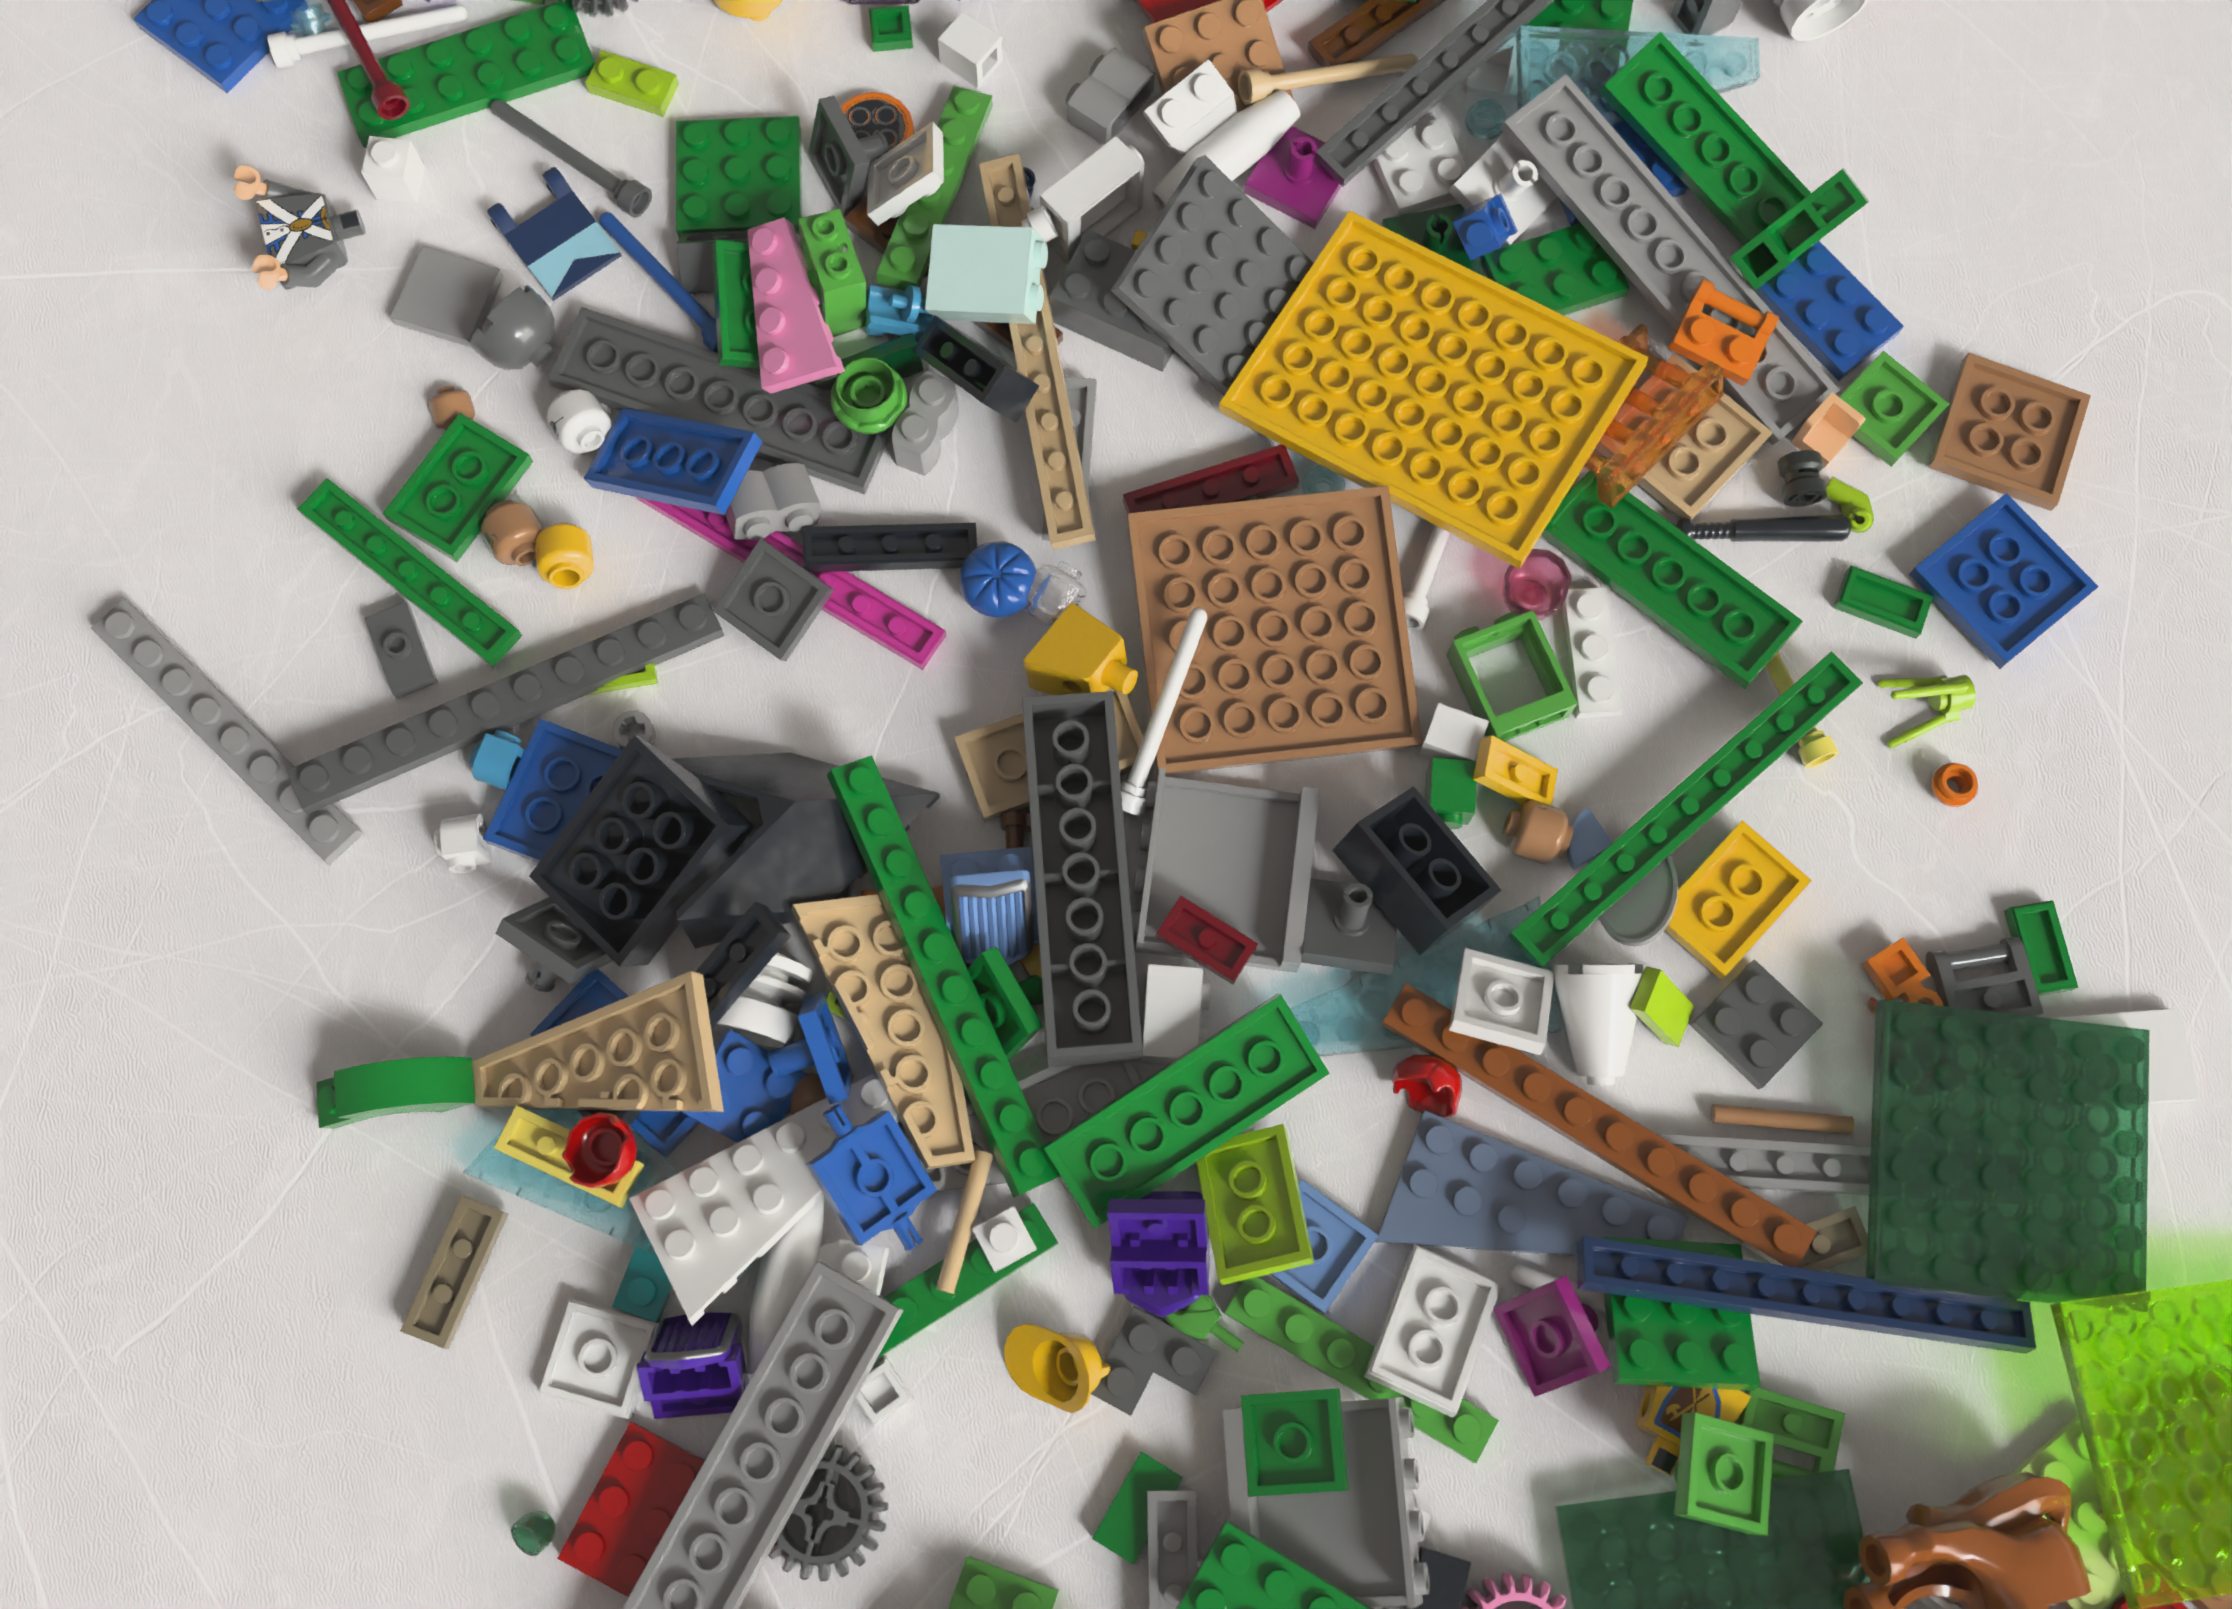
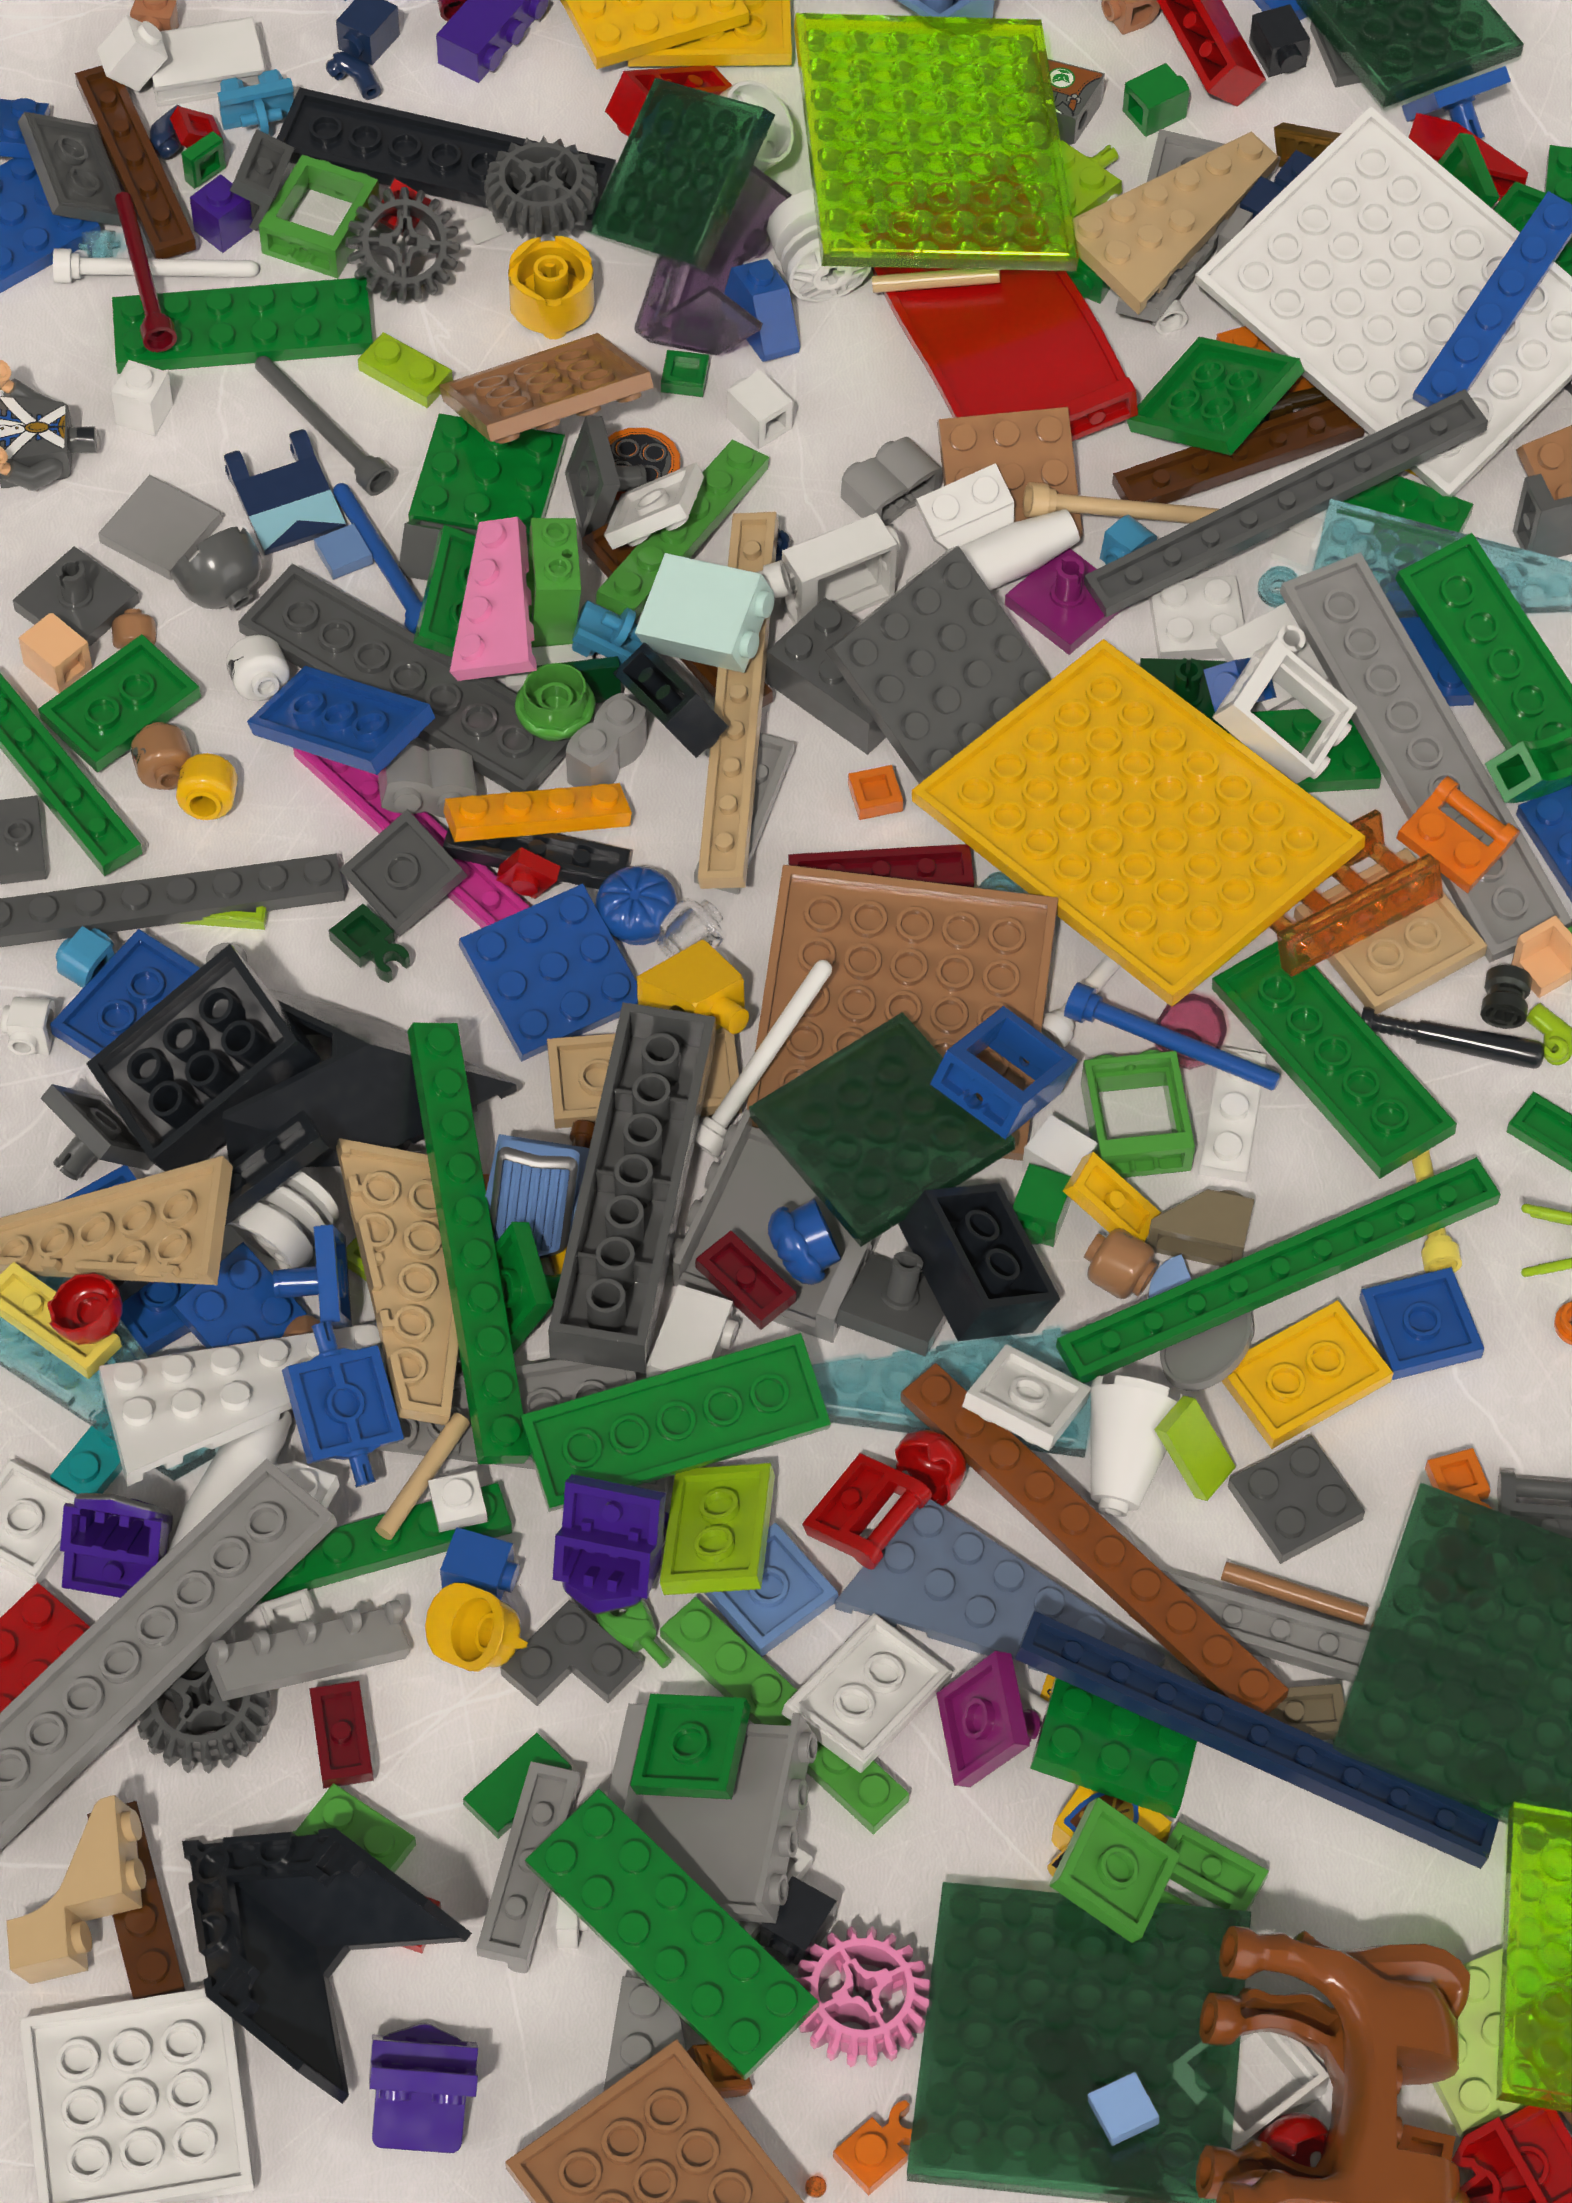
camera: 15 degrees right, 15 degrees down
none -> dark grey tile [13,546,140,647]
none -> light nougat panel [18,613,92,693]
none -> light grey hinge [205,1600,410,1701]
none -> dark red plate [309,1681,374,1789]
none -> medium blue tile [314,523,373,580]
none -> dark green plate [329,904,410,983]
none -> medium nougat plate [439,333,654,443]
none -> blue brick [440,1527,520,1600]
none -> light orange plate [443,783,632,842]
none -> blue plate [459,884,638,1062]
none -> red plate [496,847,561,899]
none -> clear green plate [749,1012,1015,1247]
none -> blue piece [768,1198,841,1285]
none -> red plate [802,1453,932,1570]
none -> orange plate [848,765,903,820]
none -> blue window [930,1006,1078,1139]
none -> blue piece [1064,982,1280,1091]
none -> dark azure plate [1100,515,1157,565]
none -> dark tan slope [1147,1189,1254,1267]
none -> white window [1212,639,1357,784]
none -> blue plate [1359,1267,1484,1381]

